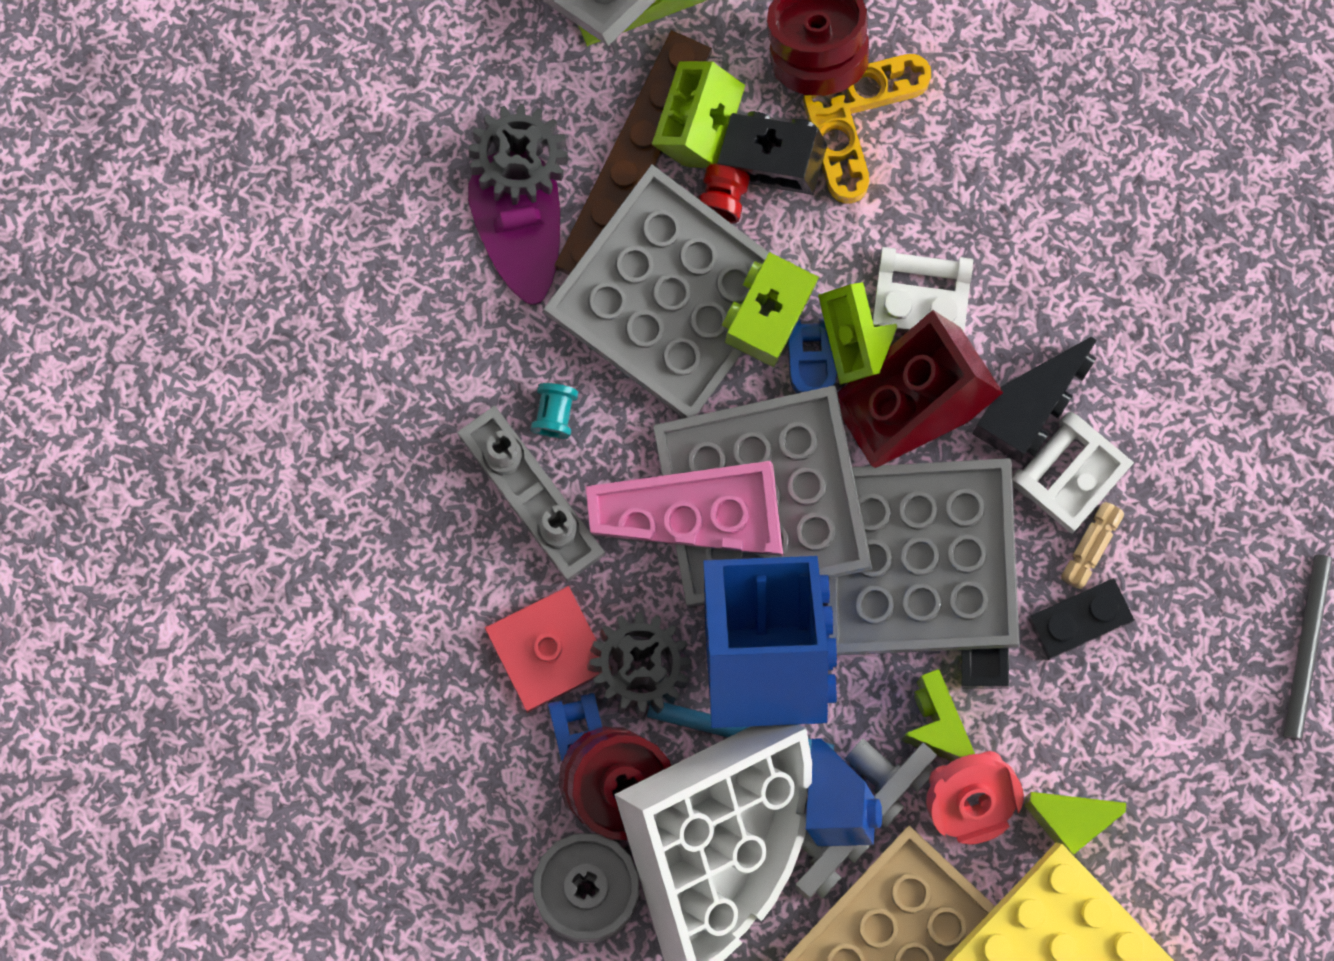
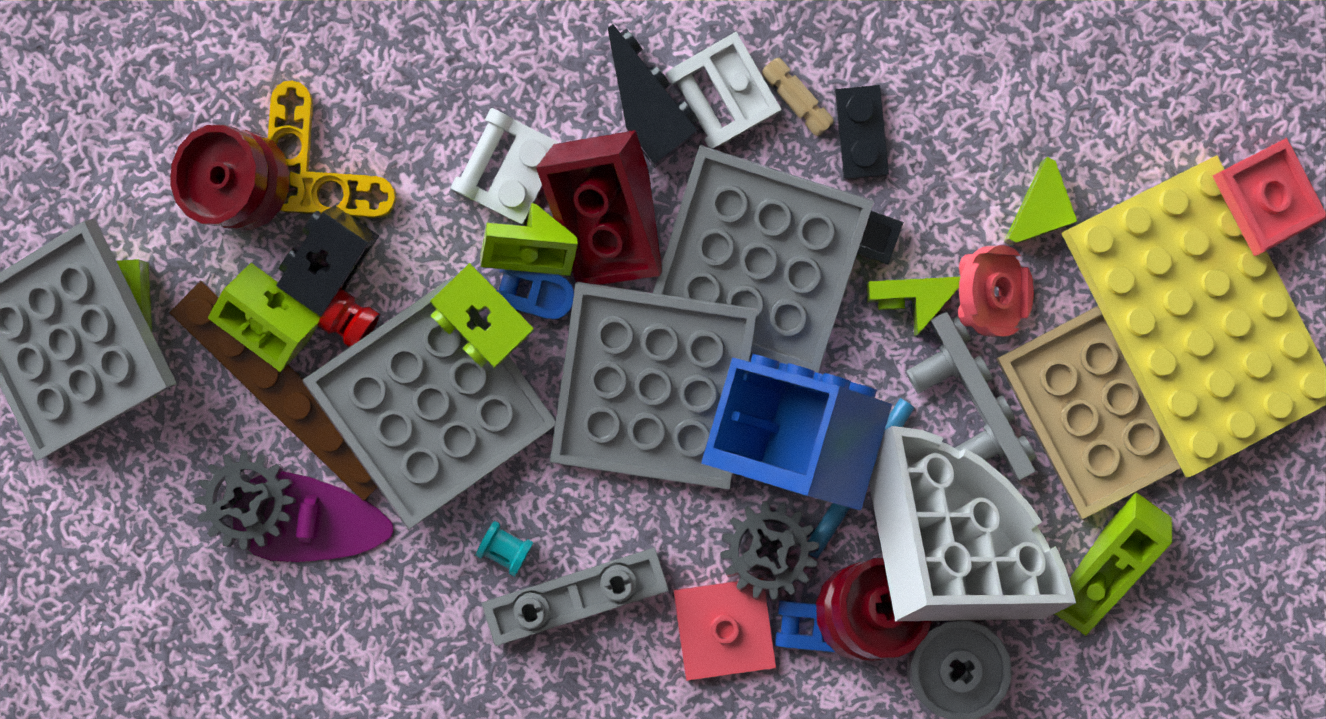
camera: 65 degrees left, 10 degrees up
bright pink wing [586,461,783,556] -> none
blue slope [805,738,882,846] -> none

